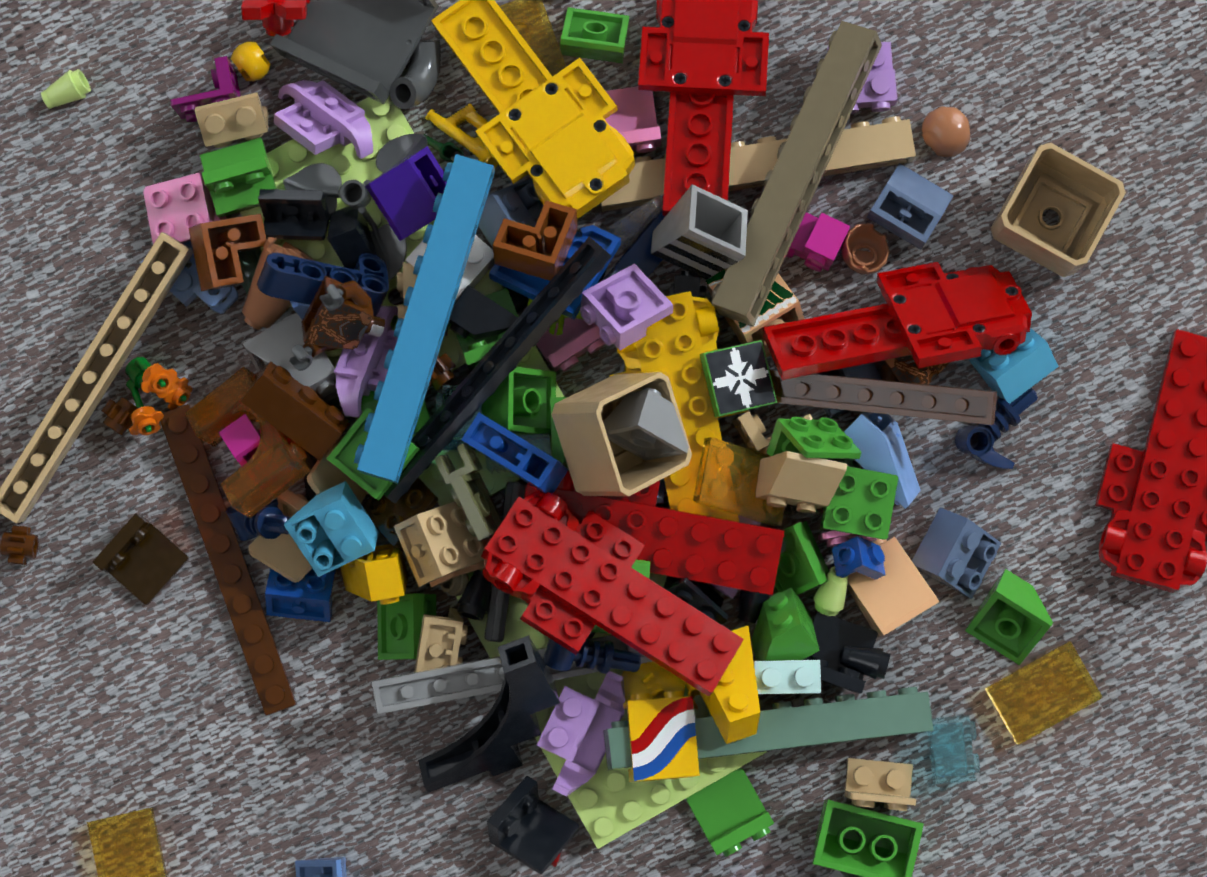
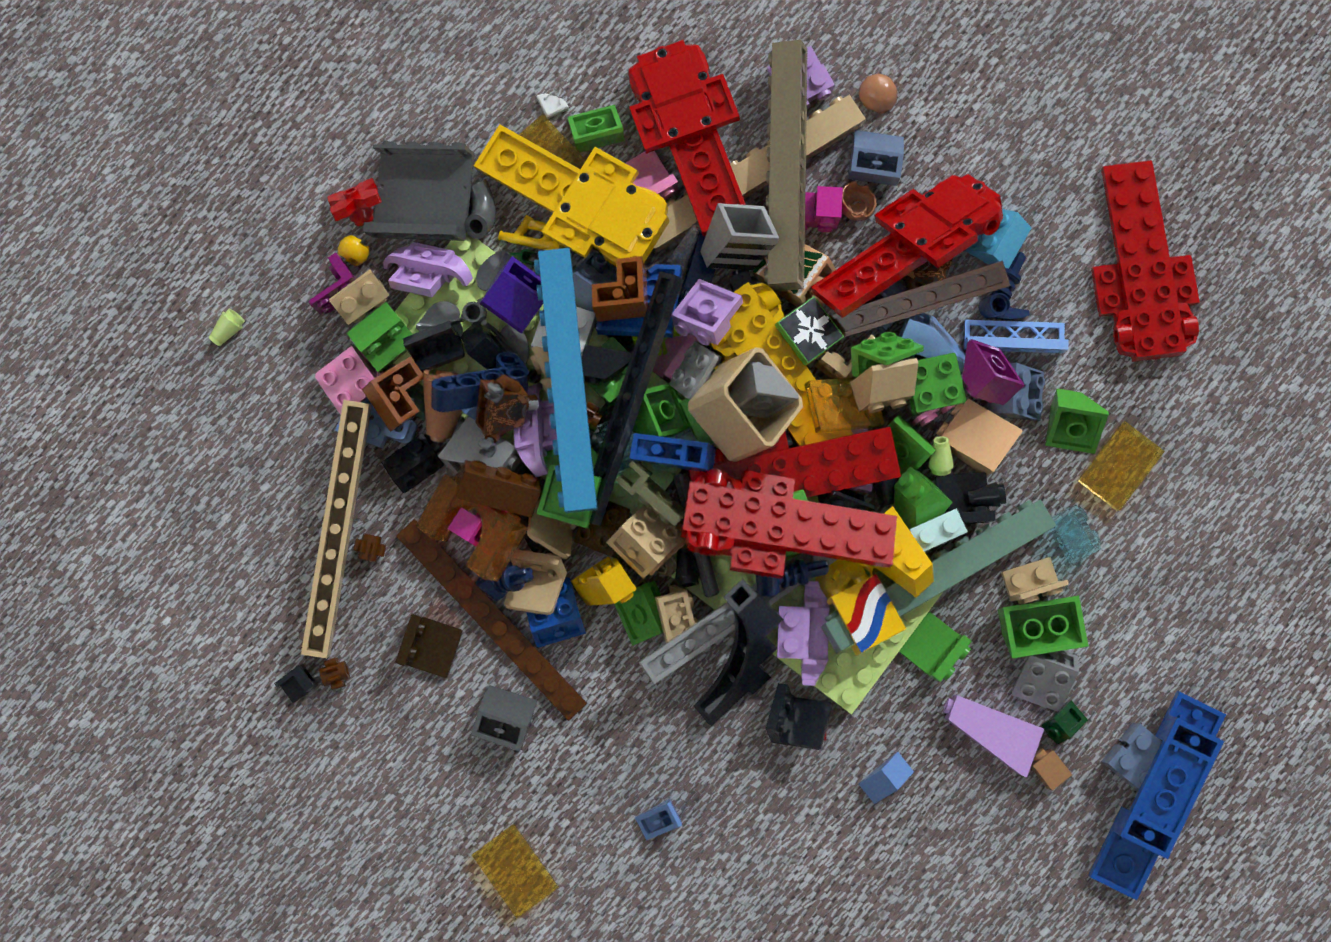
camera: 25 degrees left, 0 degrees up
orange plant [125,357,193,435] -> none
medium azure slope [284,481,379,577] -> none
blue bracket [832,536,886,580] -> none
tan plate [991,143,1126,277] -> none
none -> black bracket [381,433,444,493]
none -> dark grey slope [470,685,538,751]
none -> light grey bracket [669,341,722,400]
none -> magenta slope [962,339,1025,406]
none -> light blue fence [964,320,1069,353]

